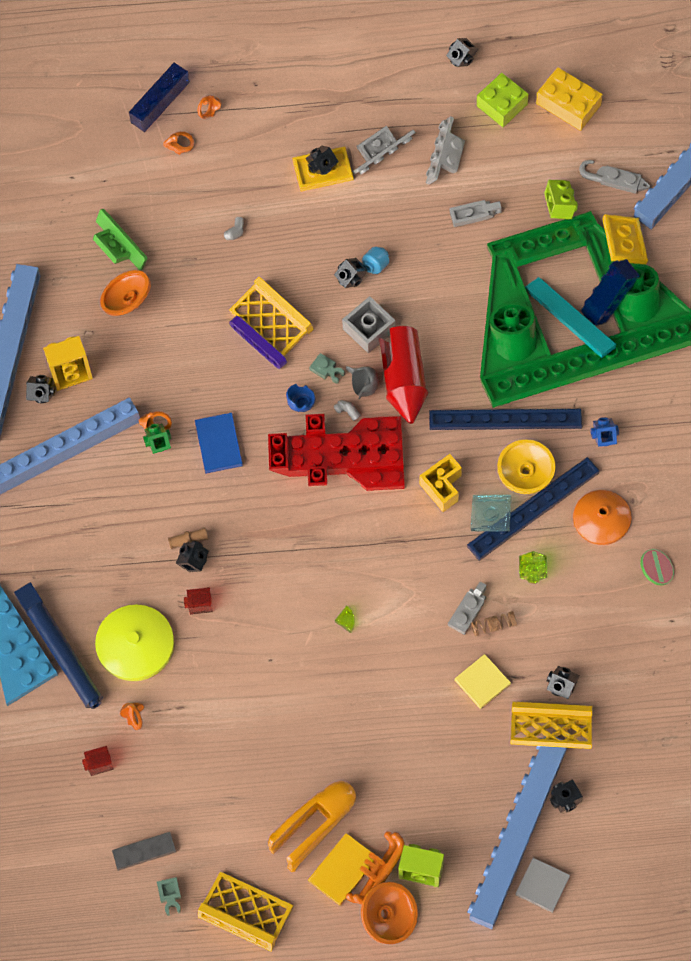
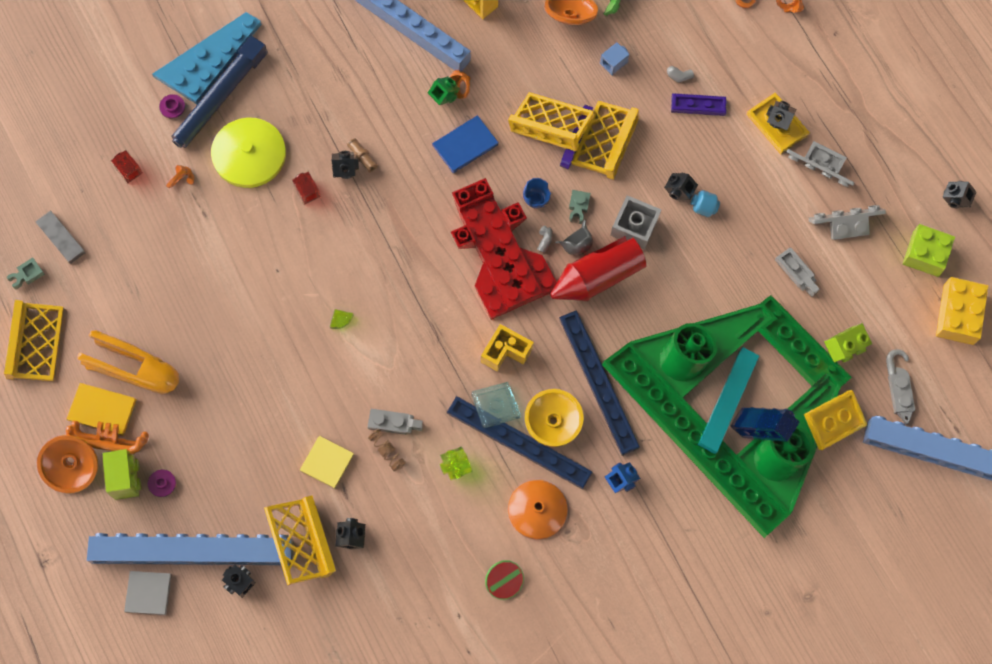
camera: 60 degrees right, 5 degrees up
none -> magenta piece [148,469,176,497]
none -> magenta piece [159,94,185,119]
none -> yellow fence [508,92,594,151]
none -> medium blue brick [600,42,629,75]
none -> dark purple tile [671,93,726,116]

